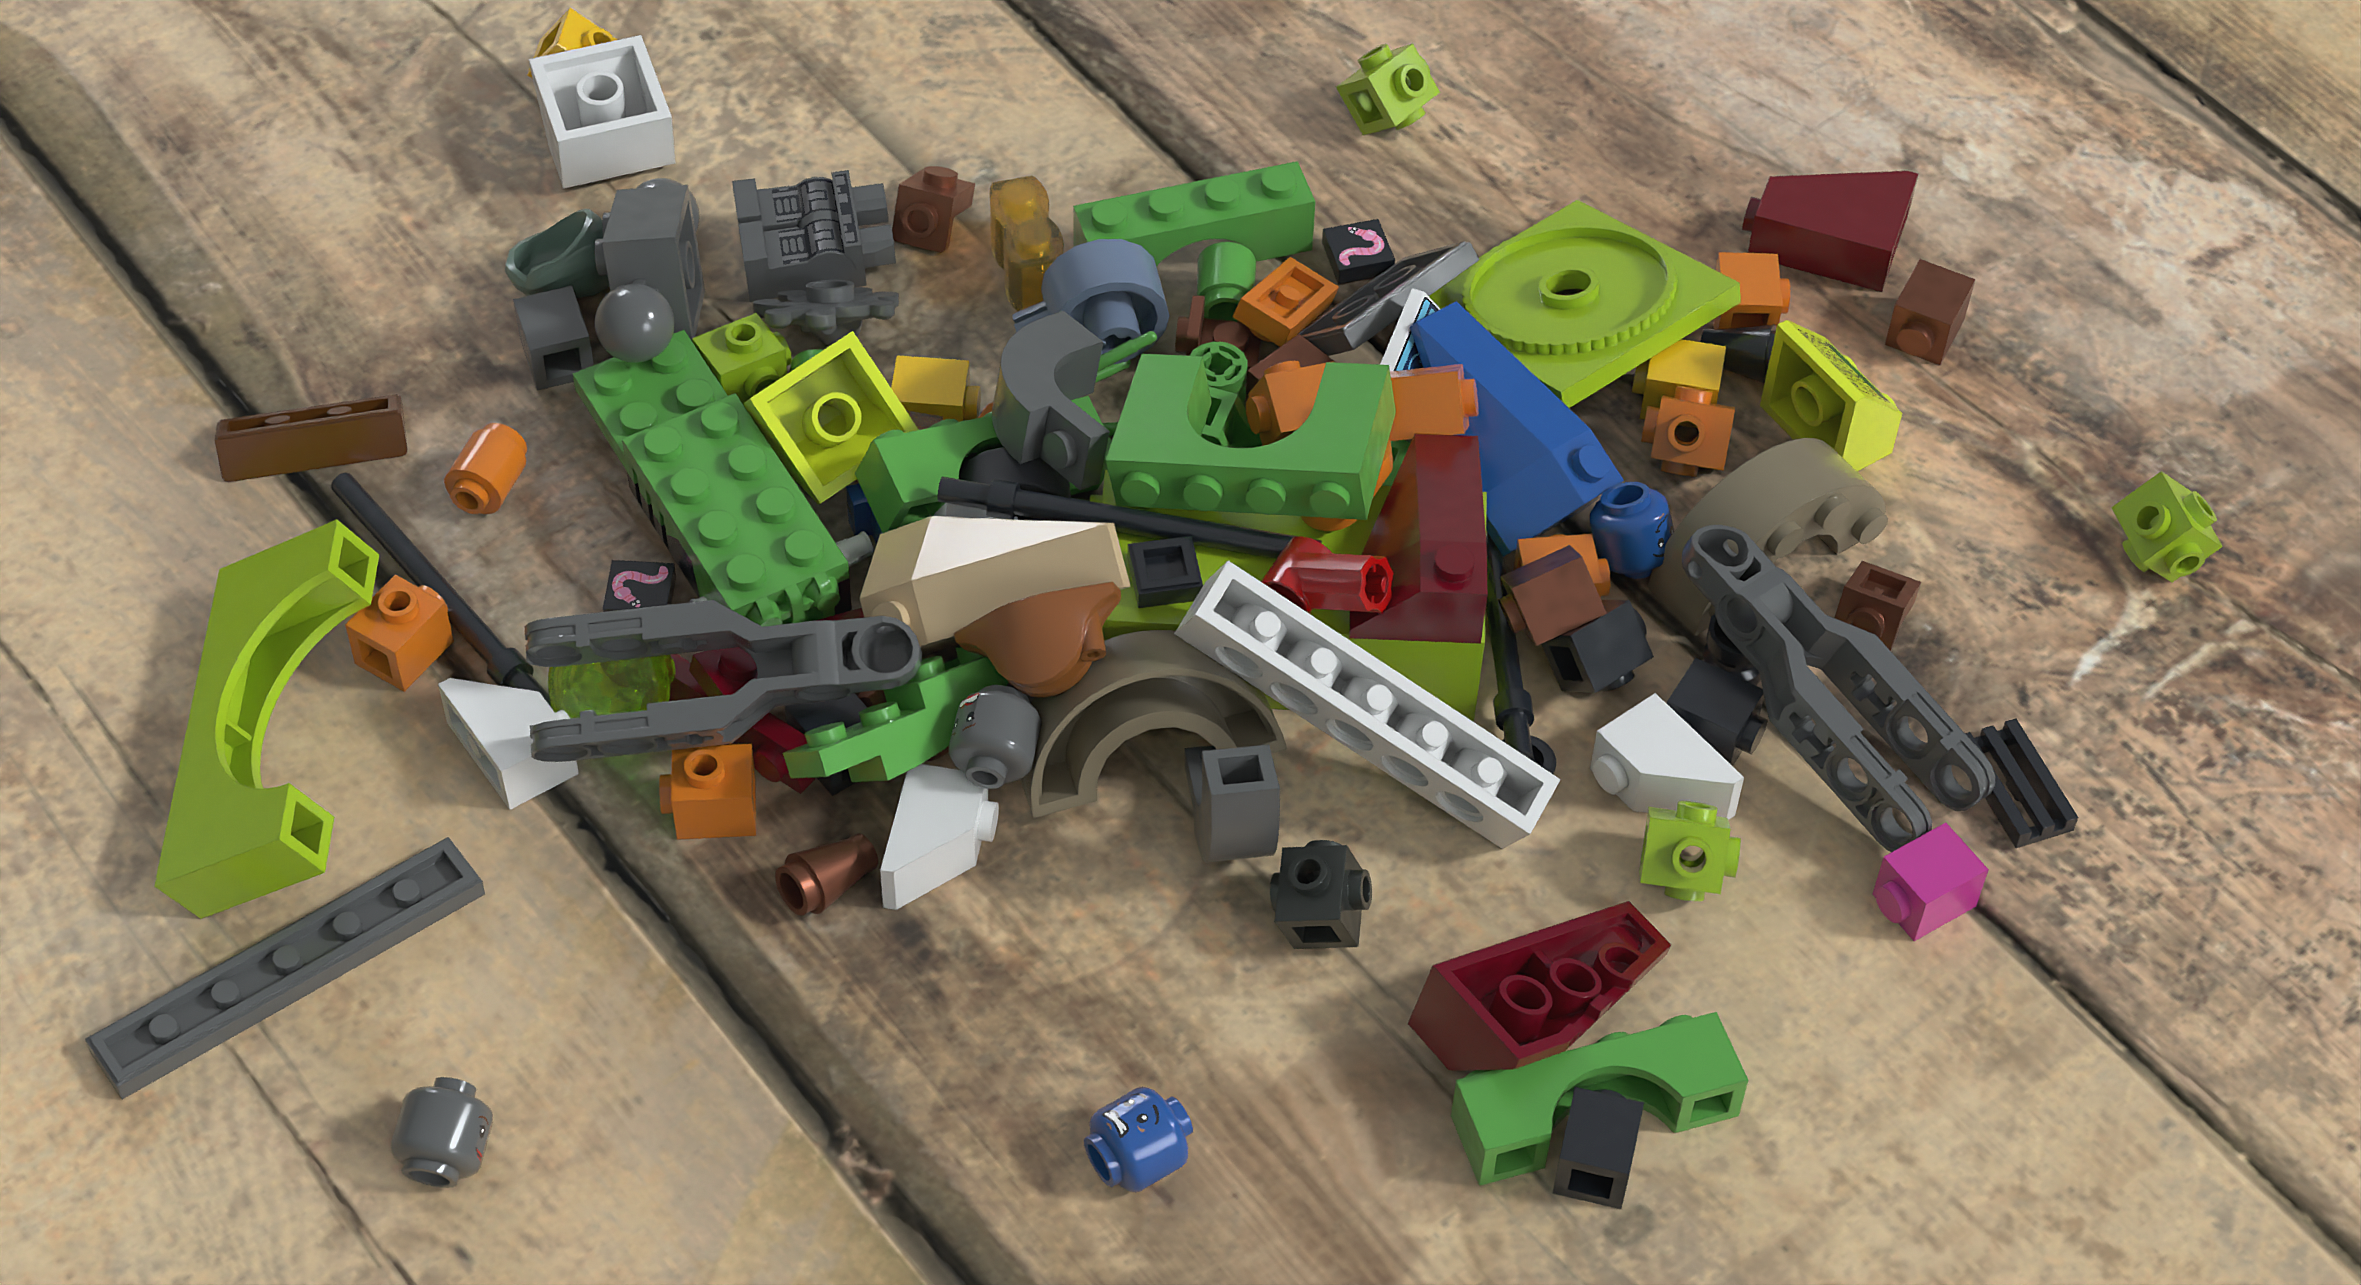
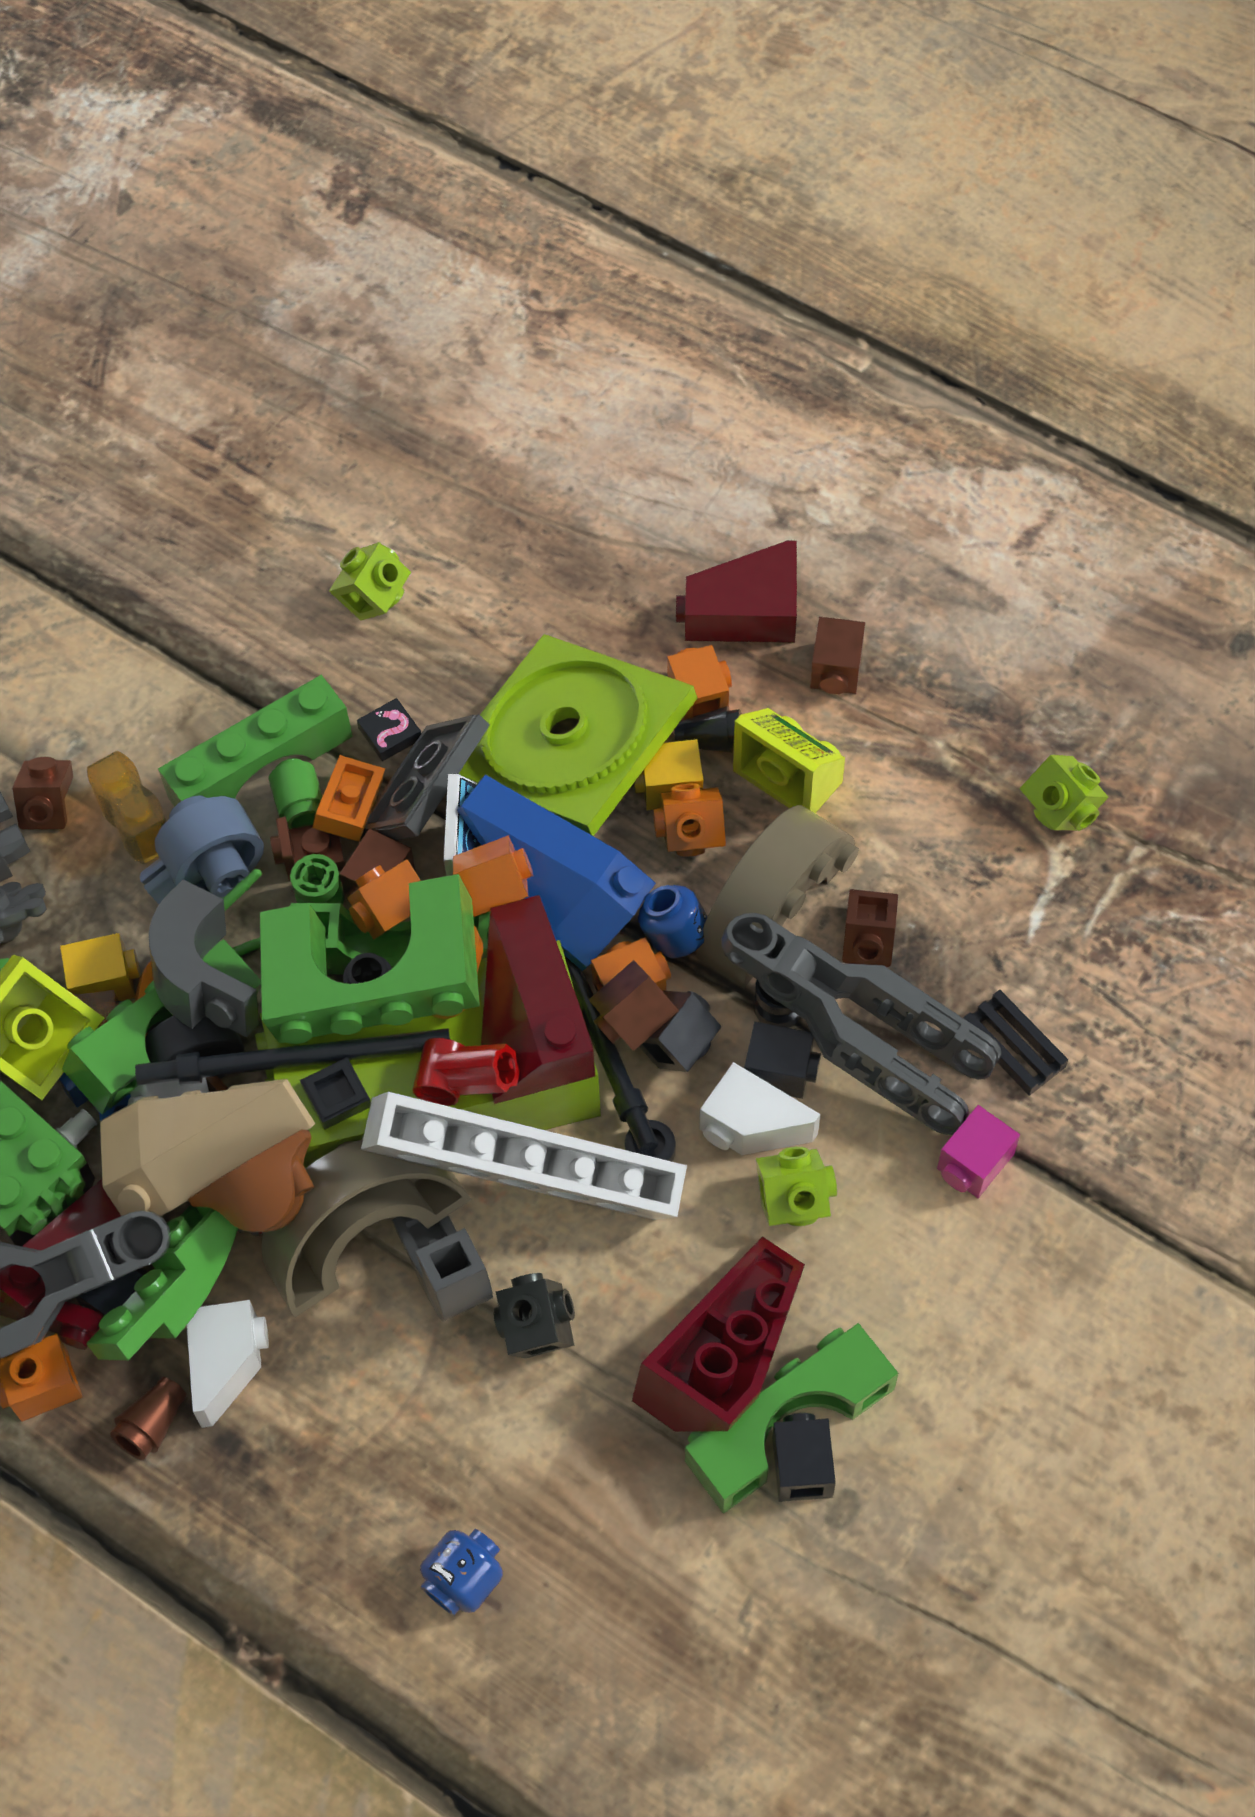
camera: 15 degrees left, 10 degrees up
dark grey head [949,685,1042,789] -> none

